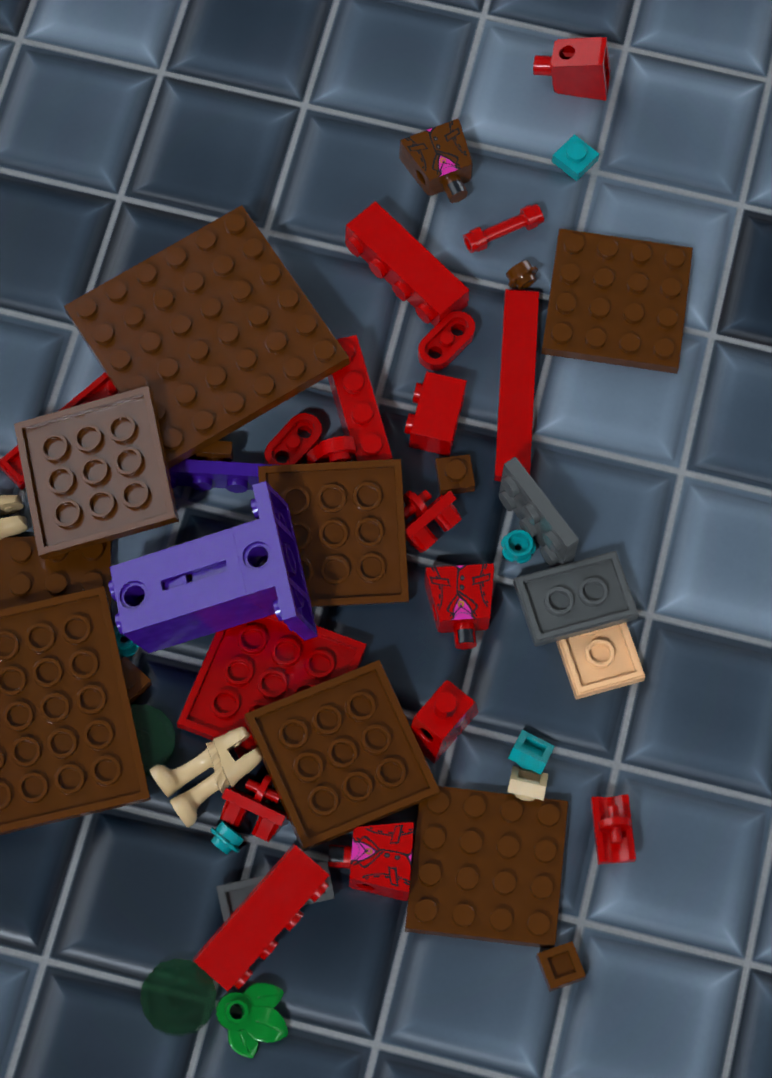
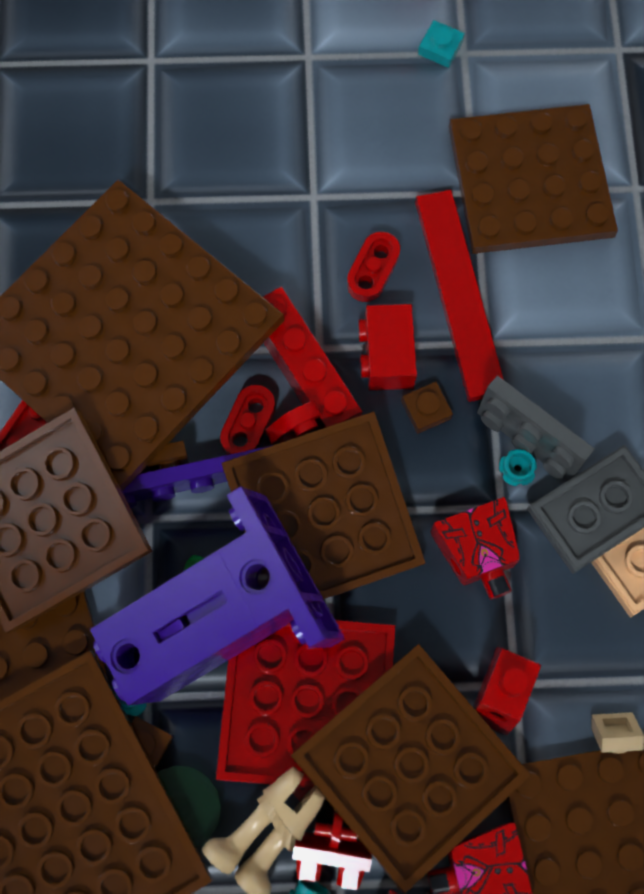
camera: 15 degrees left, 5 degrees up
red brick [345,201,470,327] -> none
reddish brown torso [399,119,473,203] -> none
red hips [403,490,462,553] -> none
red bar [463,204,544,253] -> none
reddish brown plate [506,260,538,290] -> none
teal plate [508,730,555,775] -> none

